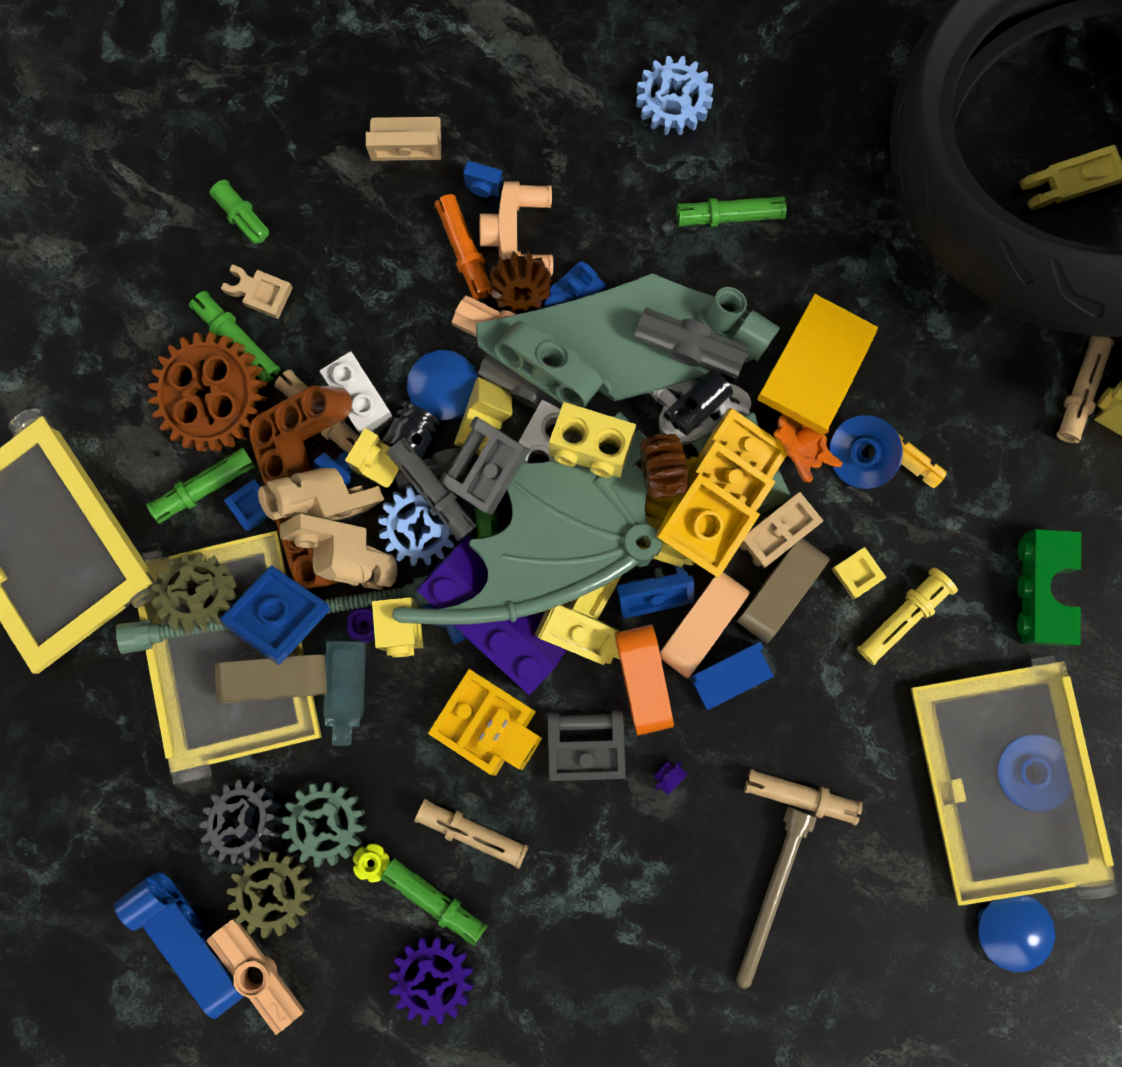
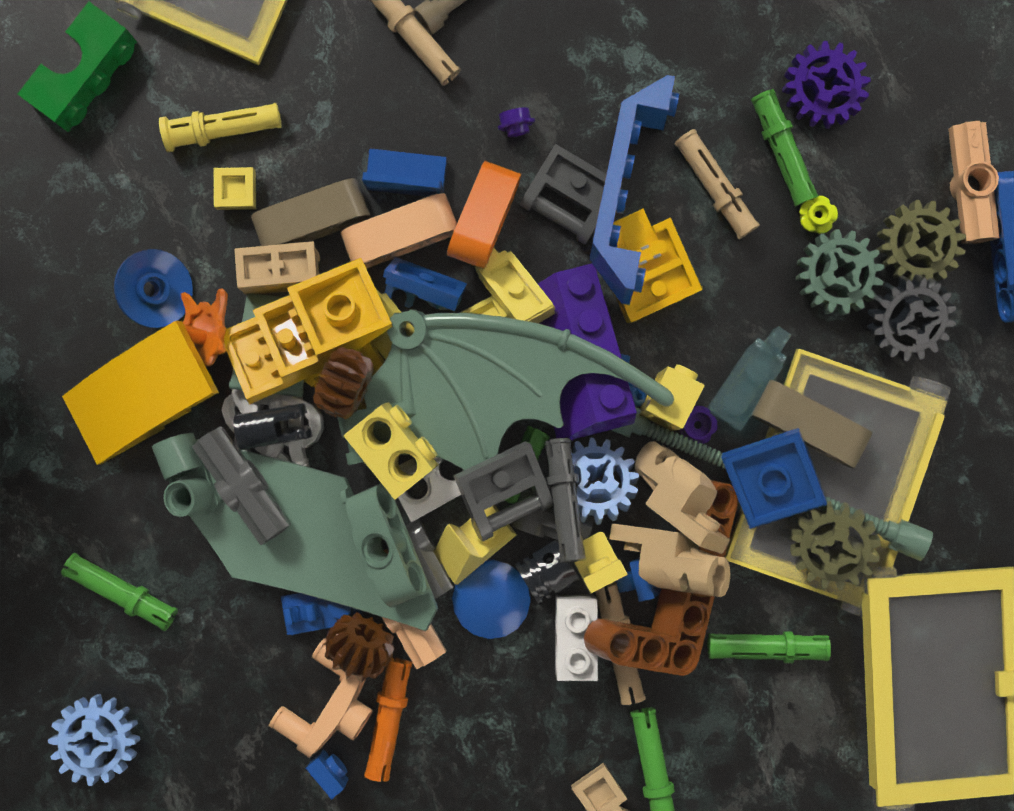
camera: 150 degrees left, 5 degrees up
dark orange gear [148,332,267,452] -> none
blue plate [224,479,268,532] -> none
yellow axle [898,434,947,488] -> none
none -> slope [590,75,679,305]

